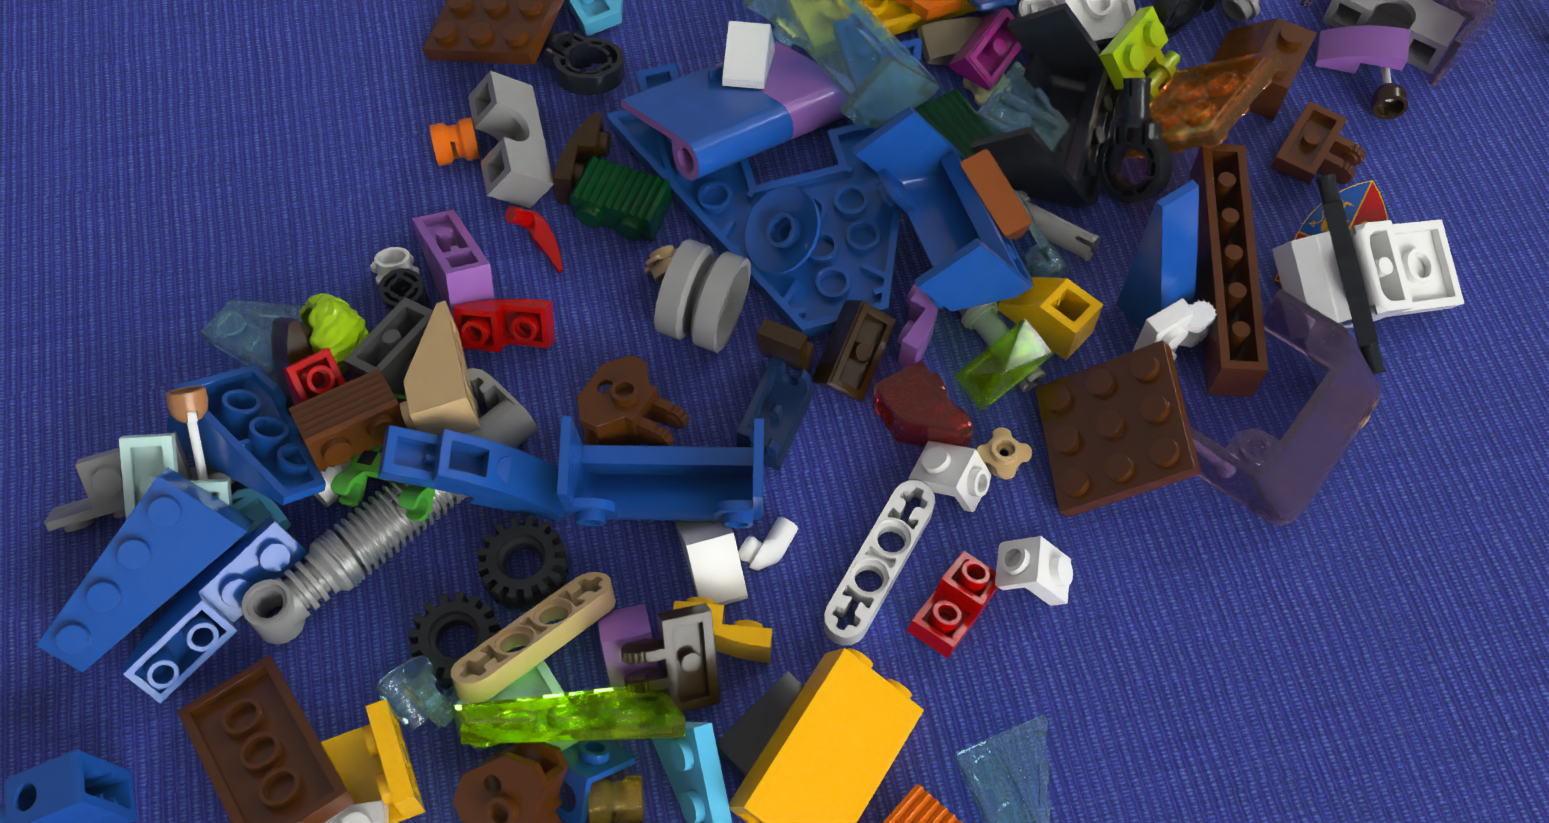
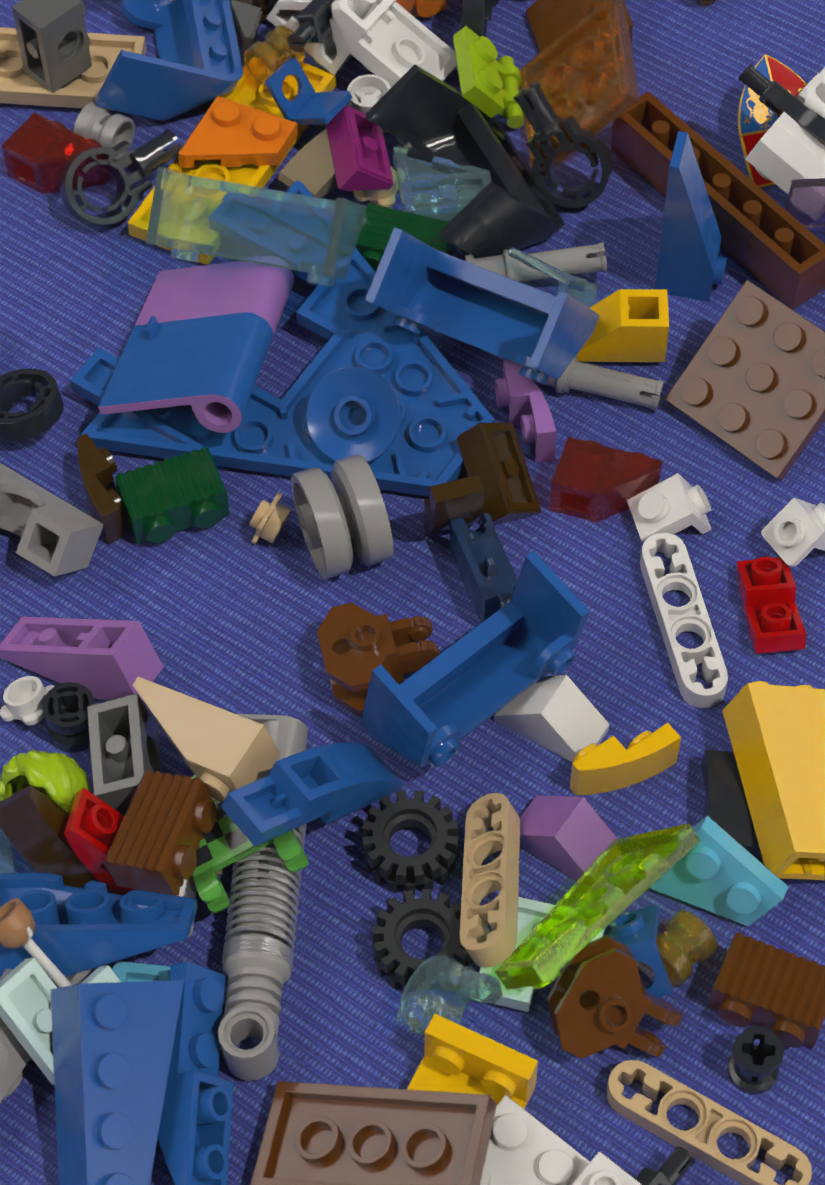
camera: 40 degrees left, 5 degrees down
red slope [453,299,555,352] -> none
red bar [505,206,563,274] -> none
dark brown hinge [621,603,720,714] -> none
white slope [722,21,775,89] -> none
white arm [738,517,798,570] -> none
clear neon green slope [954,318,1054,411] -> none
dark orange slope [960,149,1032,240] -> none
tan plate [977,427,1032,480] -> none
white hinge [1133,298,1217,361] -> none
reddish brown hinge [1271,101,1366,185] -> none

